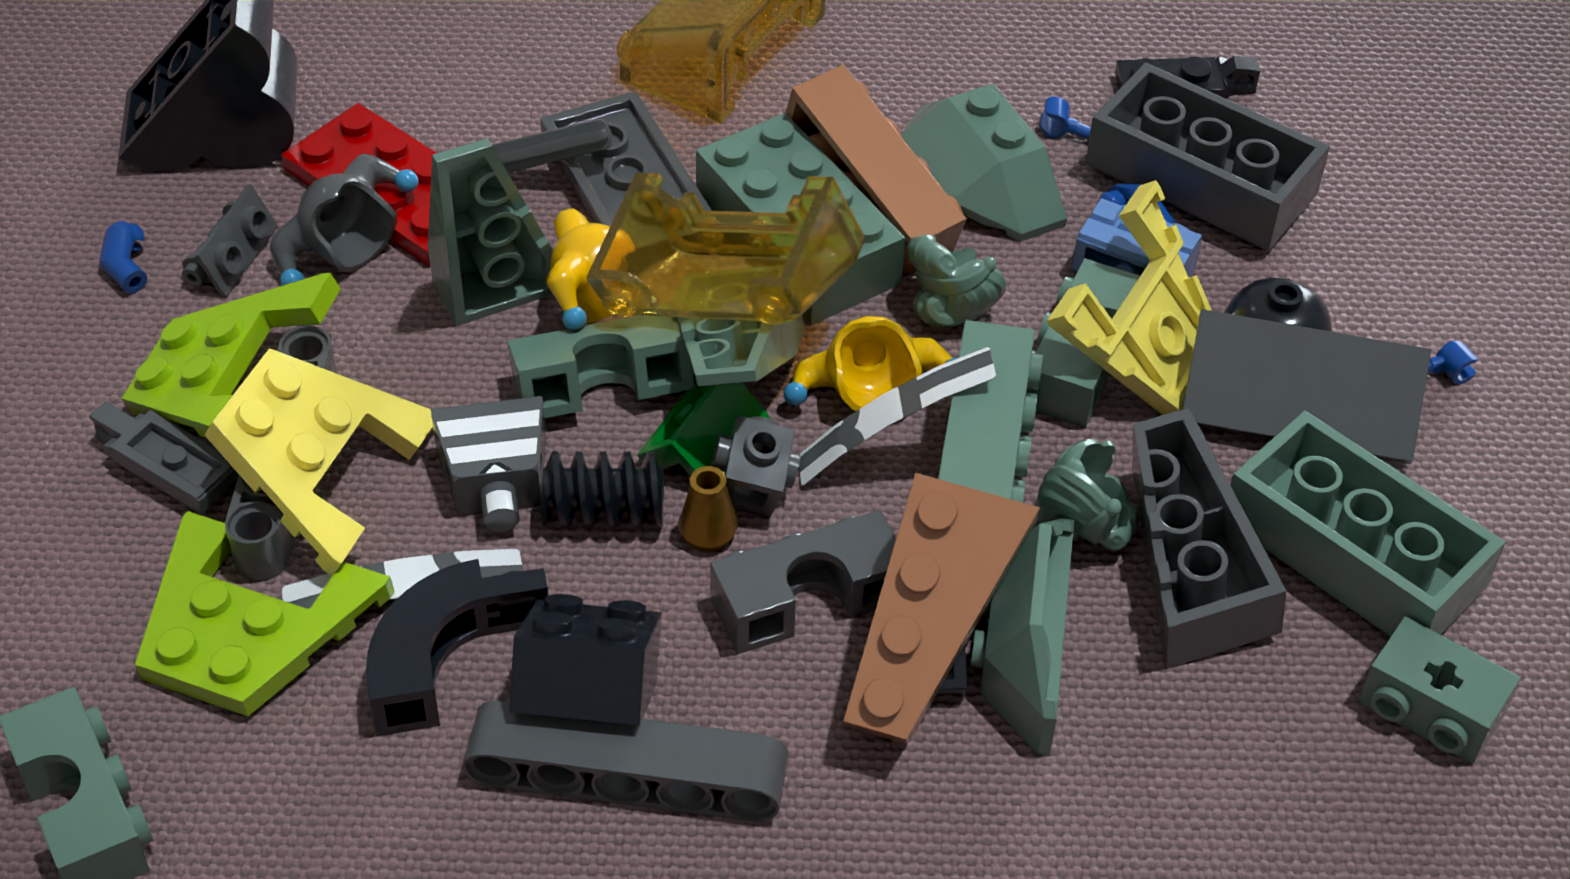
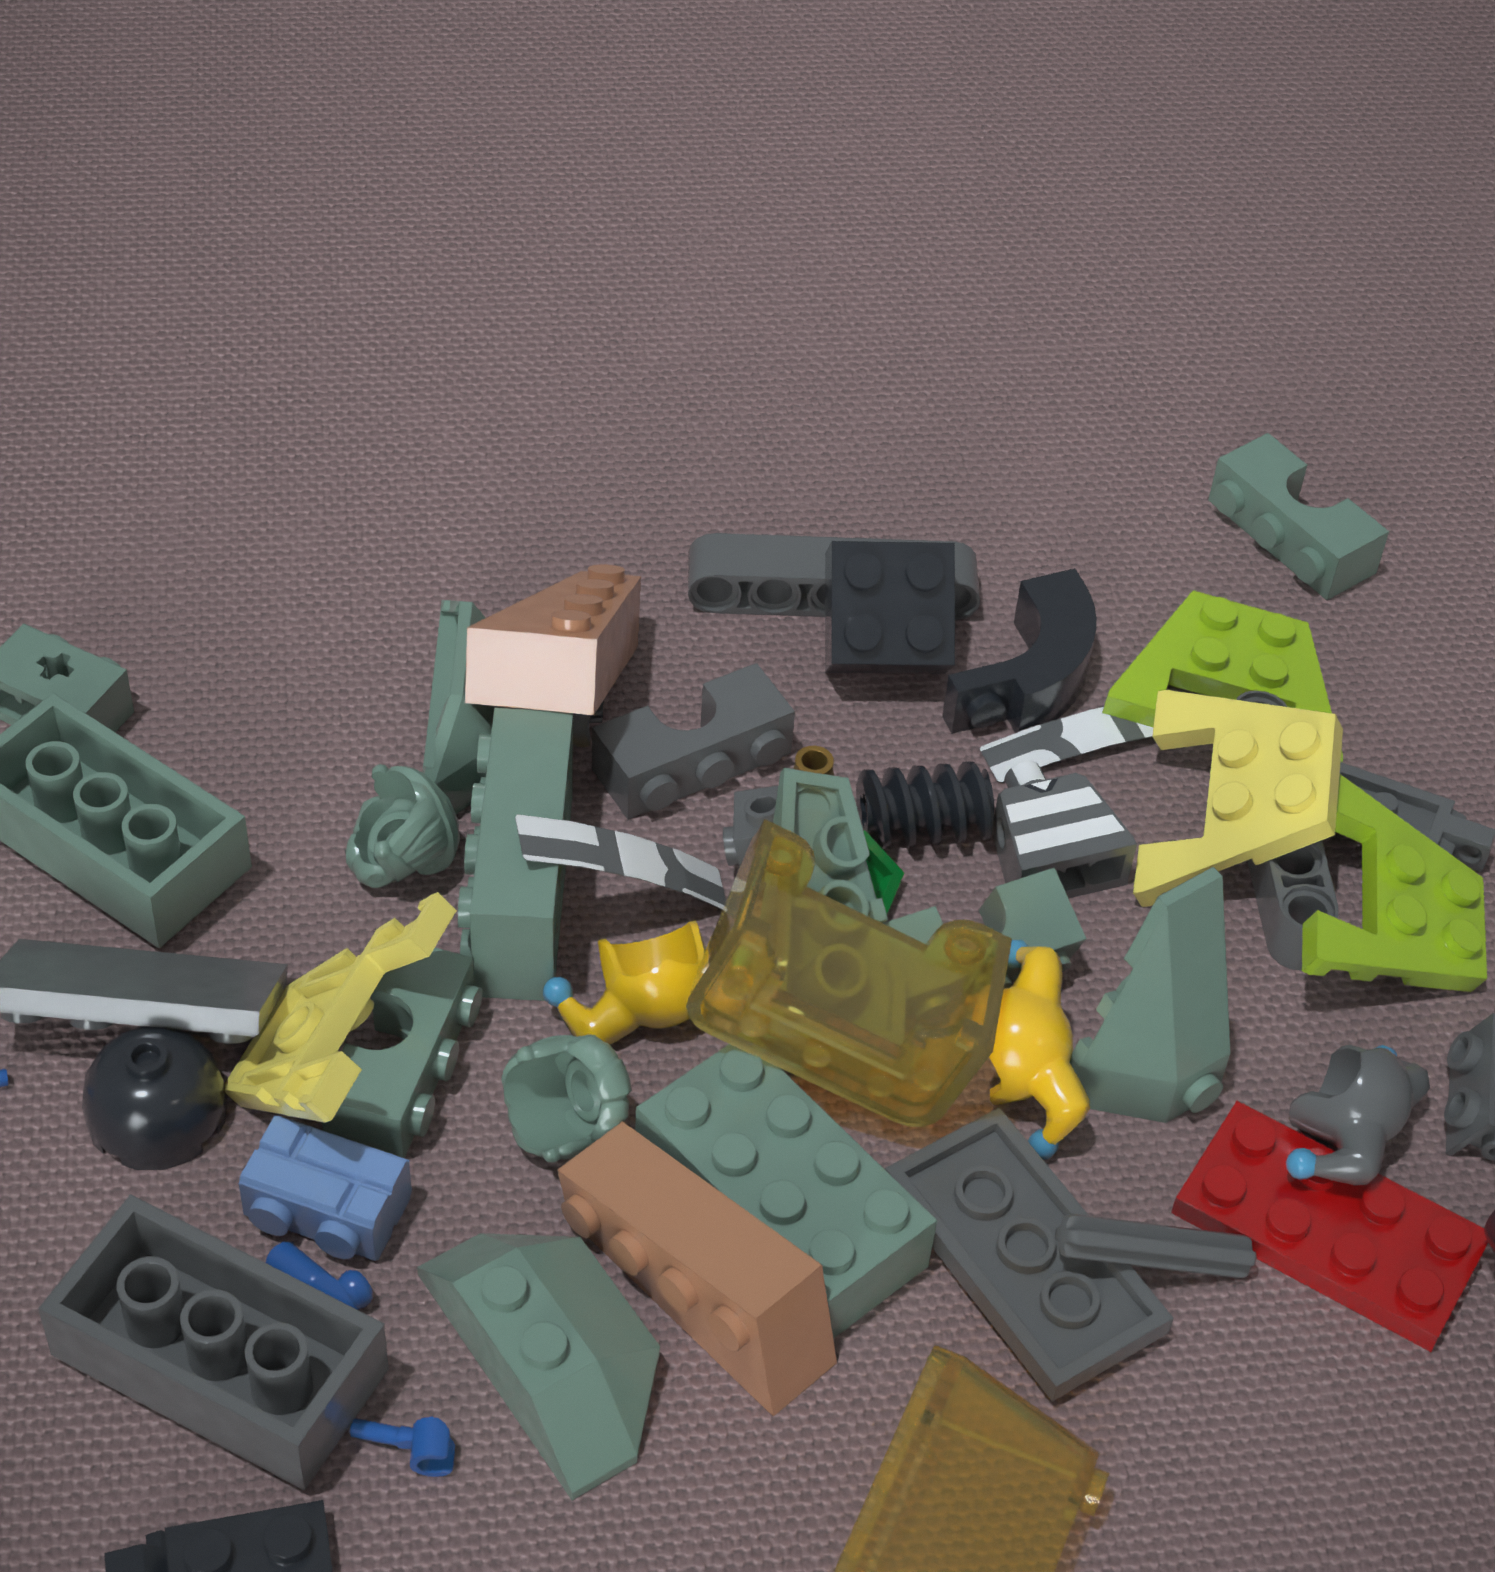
camera: 170 degrees right, 0 degrees up
dark grey wedge [1132,407,1287,669] -> none

